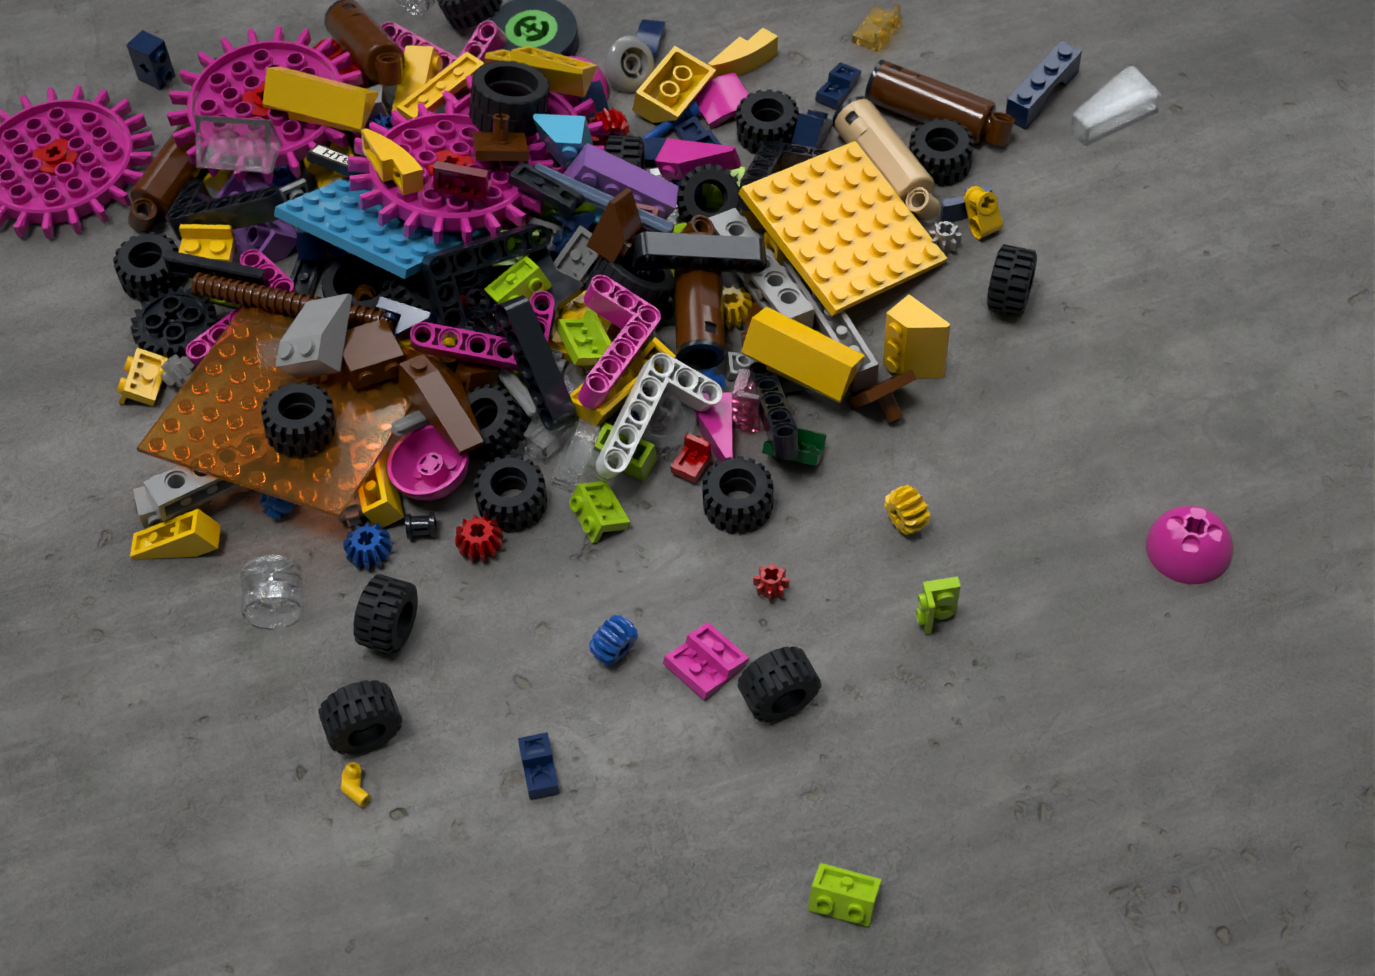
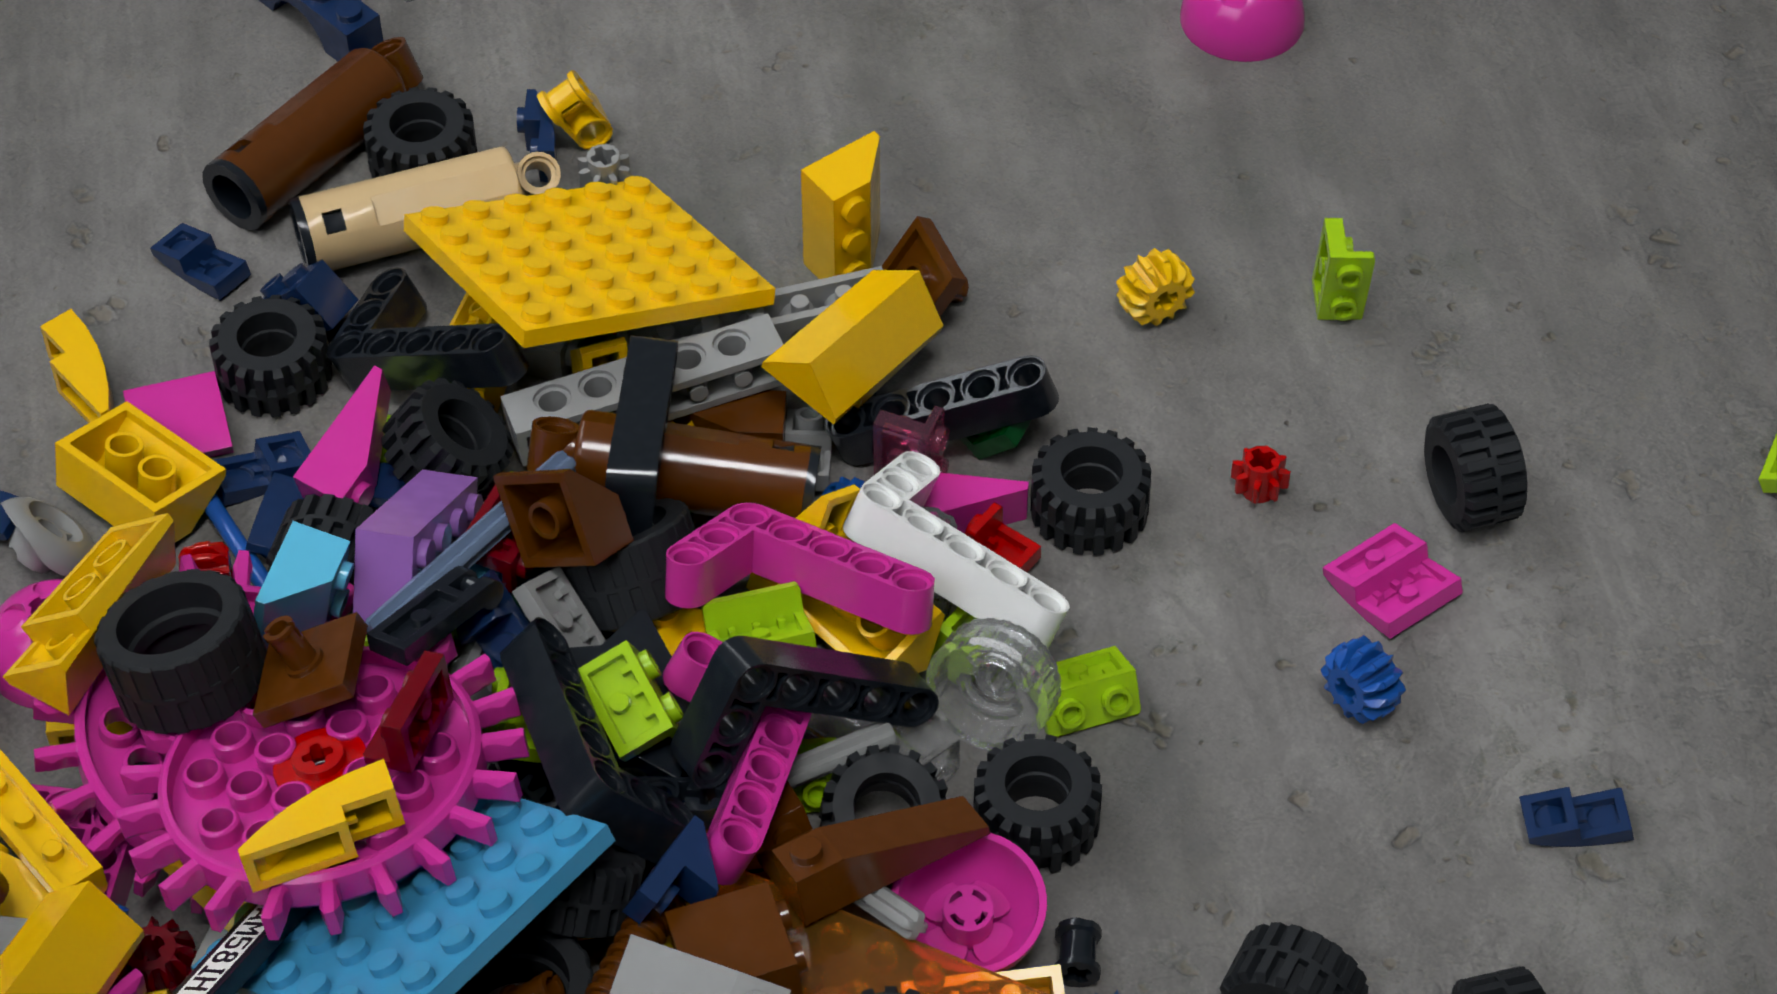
camera: 85 degrees left, 5 degrees down
red gear [454,514,503,563] -> none
clear yellow bracket [852,4,902,52] -> none
black tyre [987,244,1037,316] -> none

